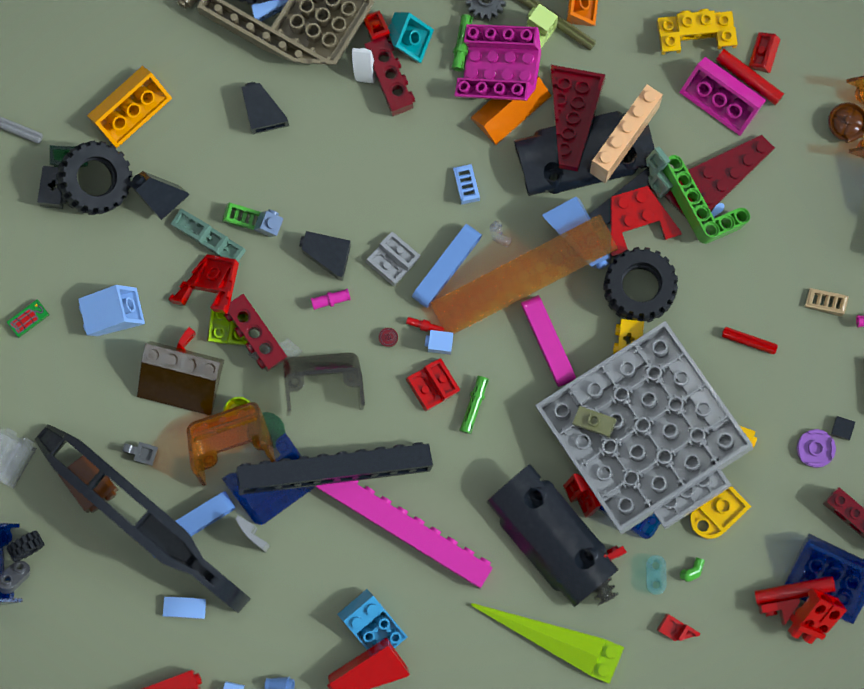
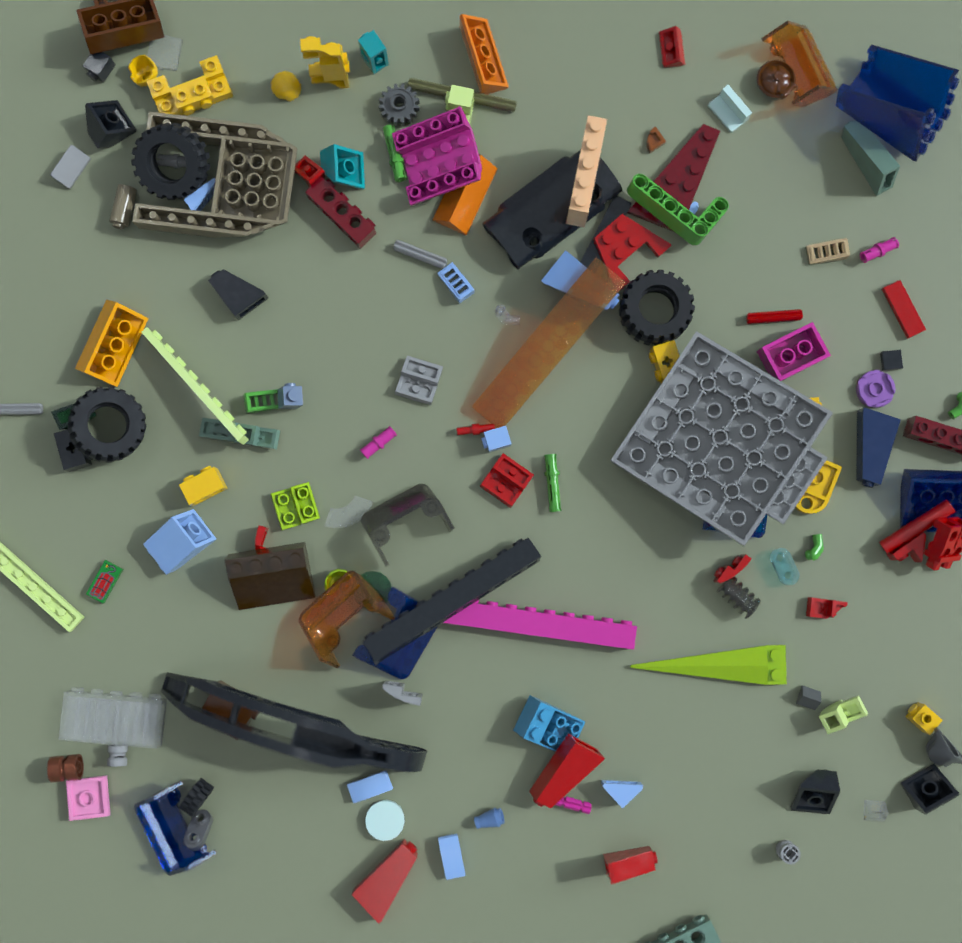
camera: 30 degrees left, 5 degrees up
dark grey plate [122,442,158,466] -> none
black slope [129,171,189,220] -> none
medium blue beam [152,491,236,558] -> none
red wing [168,254,239,314] -> none
dark red brick [223,294,287,372] -> none
black slope [299,231,351,281] -> none
white slope [352,48,376,83] -> none
dark red tile [379,328,398,348] -> none
medium blue beam [412,224,482,308] -> none
black panel [487,464,619,607] -> none
dark pink beam [521,295,576,387] -> none
dark red wing [551,65,605,172] -> none
red slope [563,473,601,518] -> none
olive plate [572,406,617,438] -> none
sand green tile [646,146,673,198] -> none
yellow bracket [657,9,737,55] -> none
dark pink slope [679,57,766,136] -> none
red piece [715,49,784,106] -> none
none -> yellowish green plate [142,327,249,445]
none -> yellow brick [179,466,228,506]
none -> light aqua tile [365,800,405,841]
none -> light grey axle [394,240,447,269]
none -> dark orange tile [647,126,666,153]
none -> light aqua panel [708,85,752,133]
none -> dark pink brick [757,322,831,381]
none -> dark blue slope [856,407,901,488]

